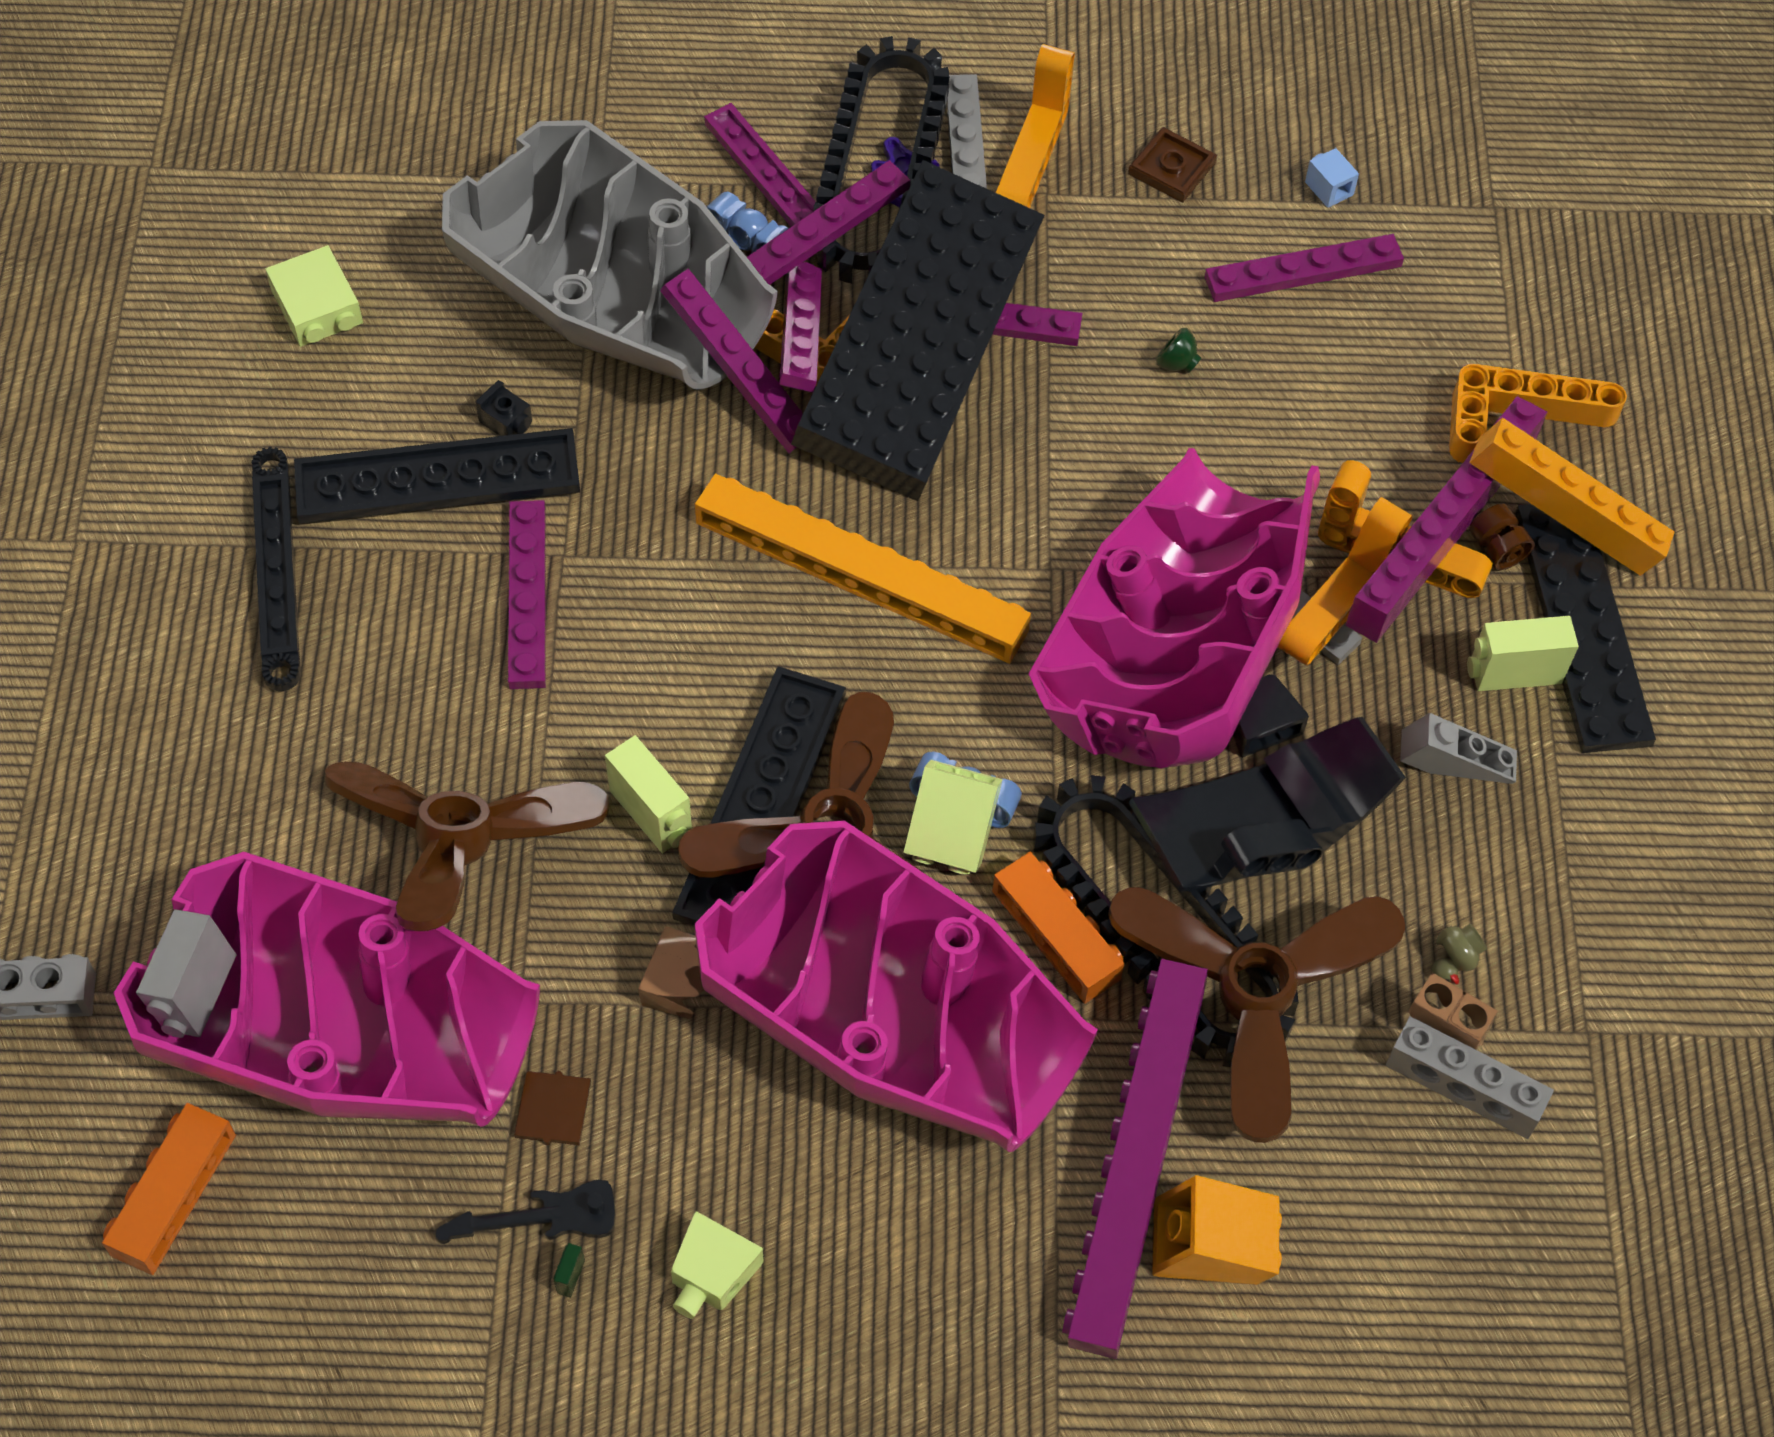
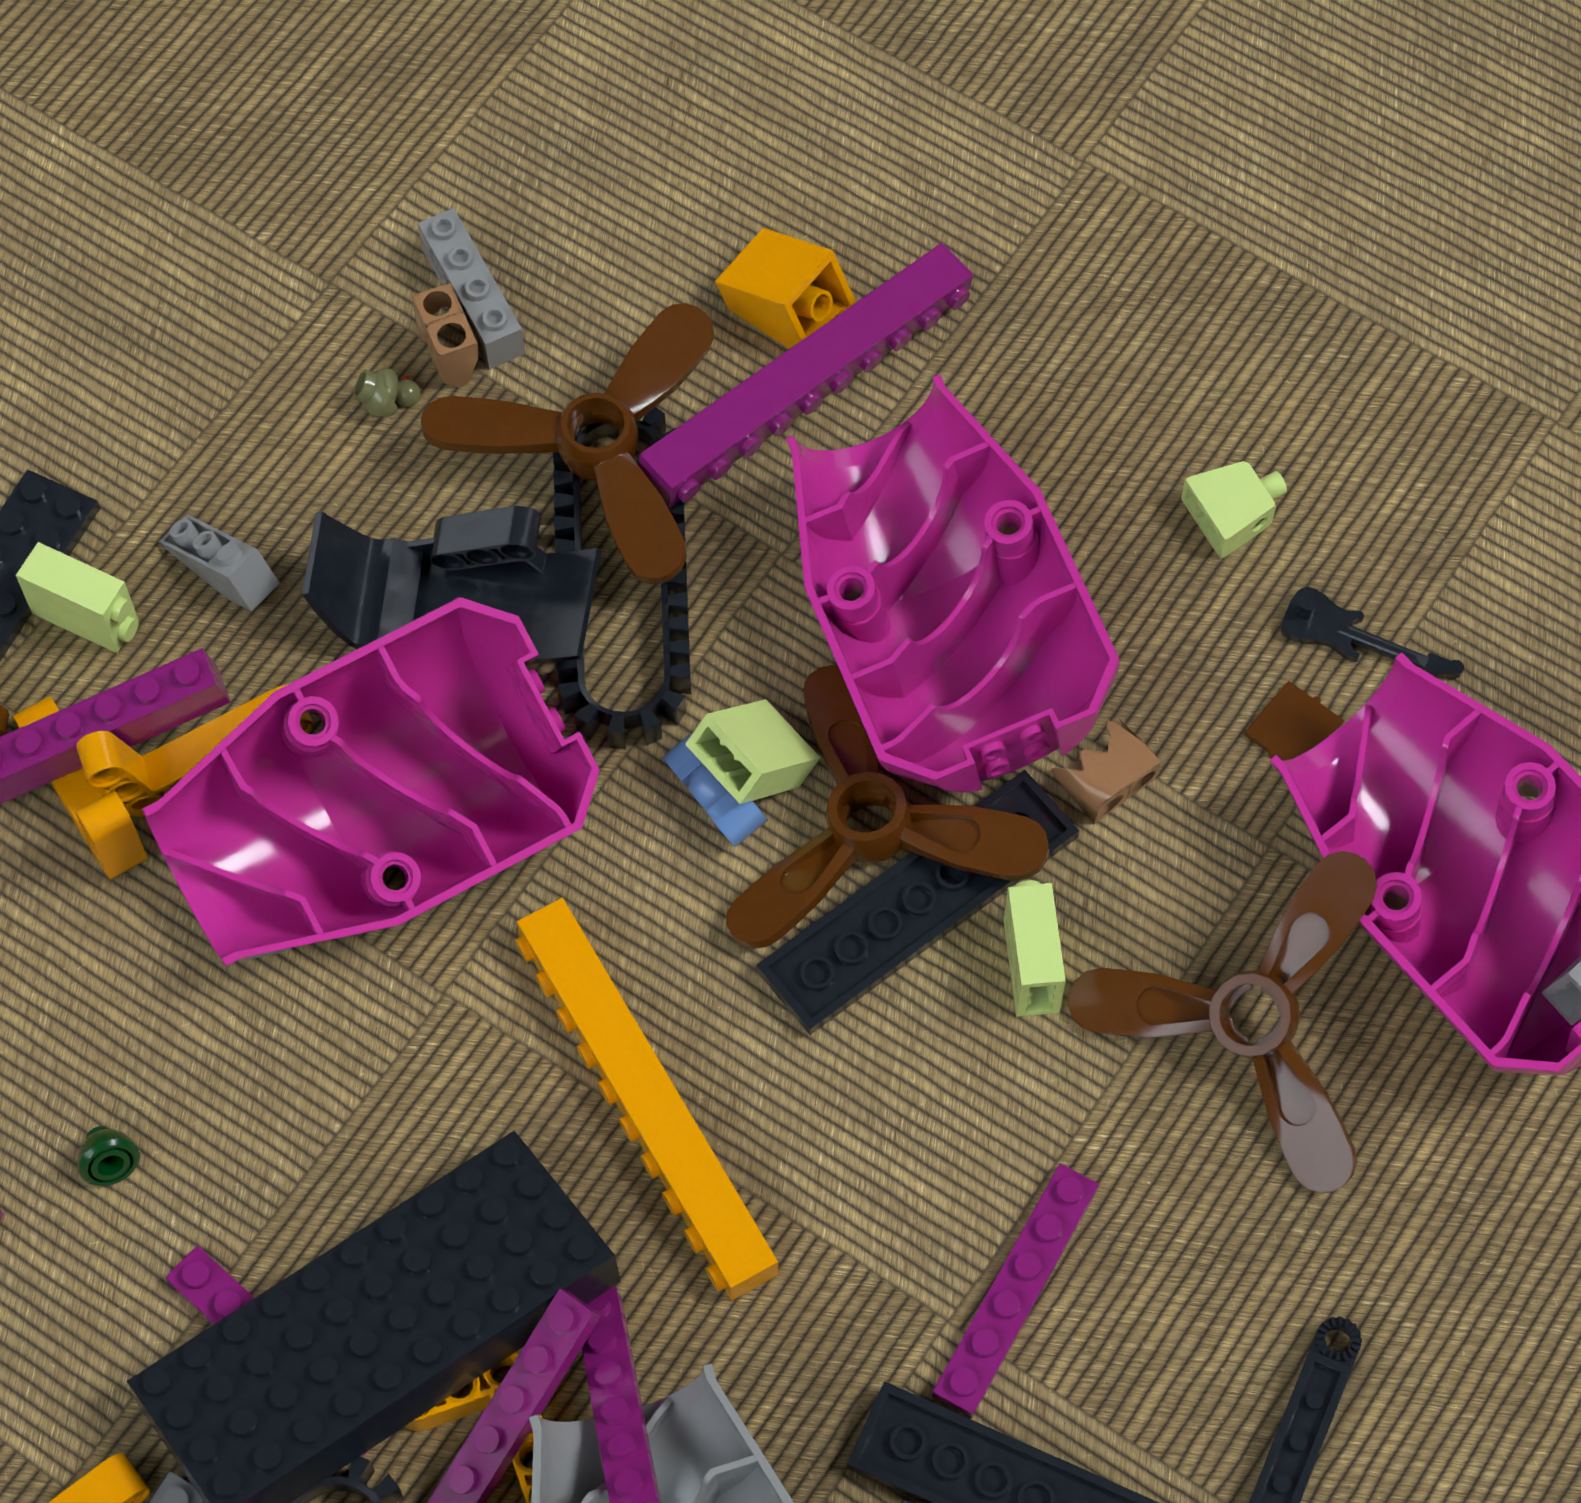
camera: 145 degrees left, 5 degrees up
dark green tile [553,1243,585,1298] -> none
orange brick [992,851,1124,1004] -> none

